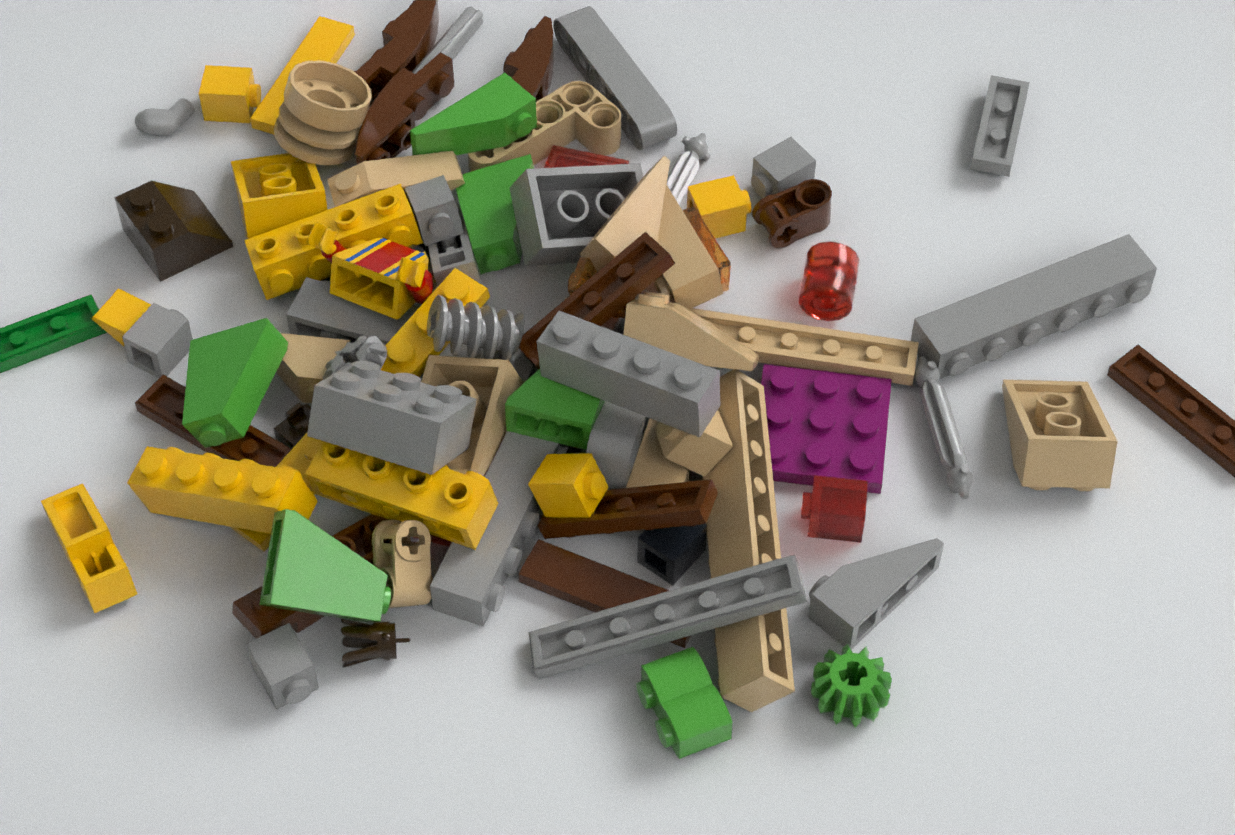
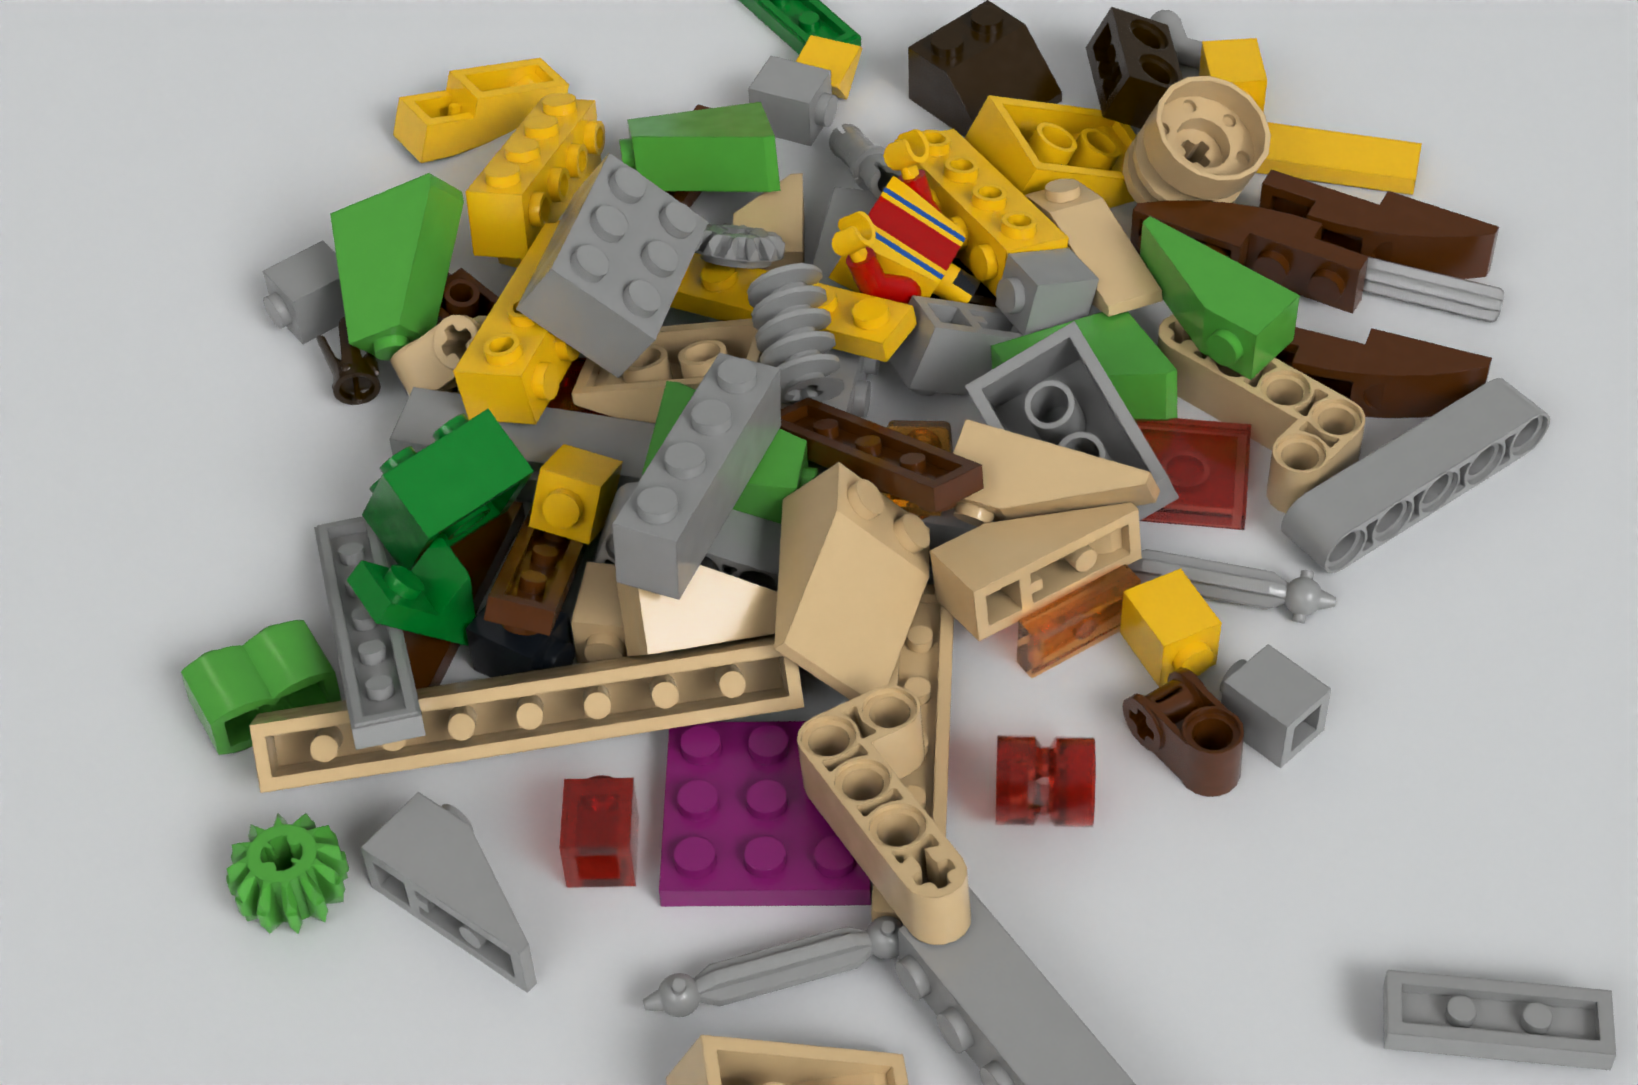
camera: 85 degrees right, 5 degrees down
none -> green slope [347,536,475,646]
none -> green brick [362,409,534,571]
none -> tan beam [797,686,971,945]
none -> light grey pin [829,124,901,199]
none -> dark brown brick [1085,7,1183,129]

